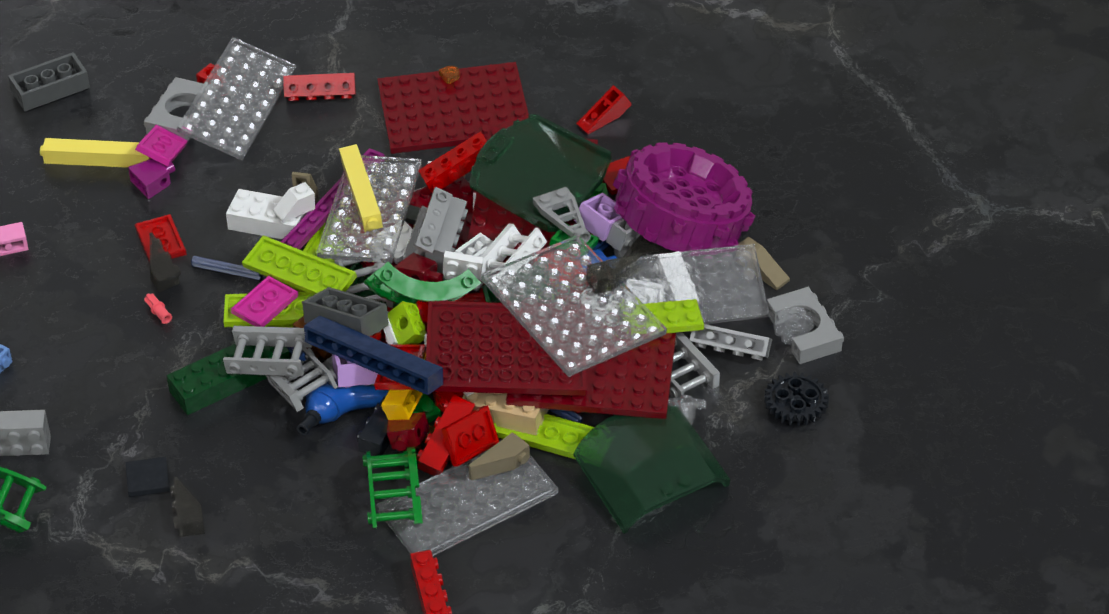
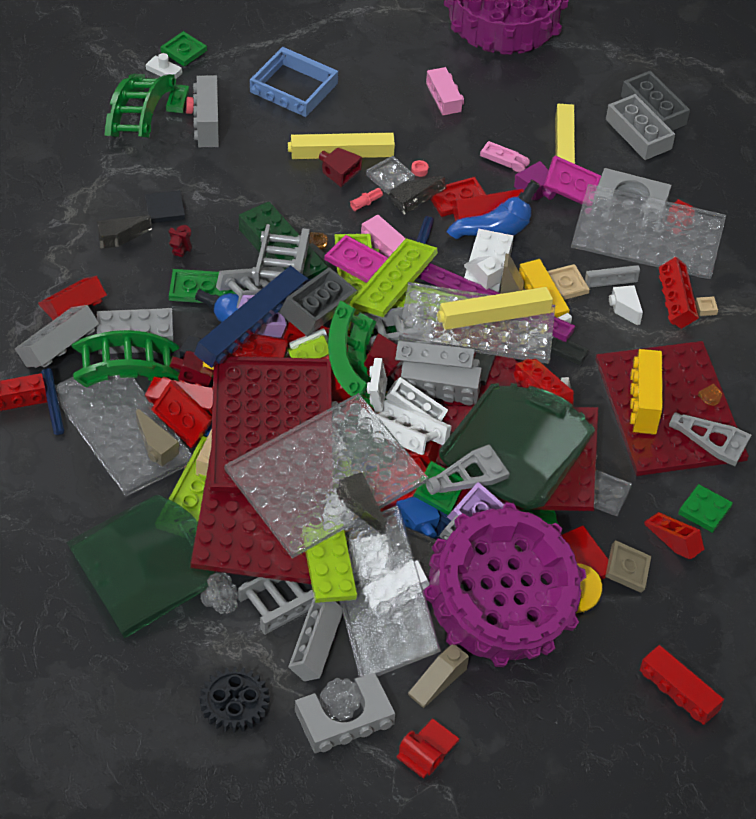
camera: 85 degrees right, 5 degrees up
none -> light grey brick [14,305,99,368]
none -> red slope [38,276,107,320]
none -> dark blue axle [41,368,64,435]
none -> light grey brick [97,308,174,354]
none -> dark red hips [169,225,192,257]
none -> green plate [169,269,244,303]
none -> light yellow brick [288,133,395,159]
none -> clear orange tile [310,233,328,250]
none -> dark red torso [319,148,362,187]
none -> bright pink brick [361,215,405,258]
none -> clear plate [366,156,415,194]
none -> red piece [397,719,459,779]
none -> coral tile [411,160,429,177]
none -> blue animal [446,179,540,239]
none -> red brick [452,189,524,221]
none -> bright pink hinge [480,141,530,172]
none -> yellow brick [519,259,569,318]
none -> tan tile [547,264,589,300]
none -> light grey tile [585,265,640,288]
none -> dark tan plate [605,540,651,593]
none -> light grey brick [606,94,675,160]
none -> white slope [609,286,643,325]
none -> yellow brick [630,349,662,434]
none -> red brick [640,645,724,725]
none -> light grey plate [669,412,751,466]
none -> green plate [678,484,733,533]
none -> tan plate [695,297,718,316]

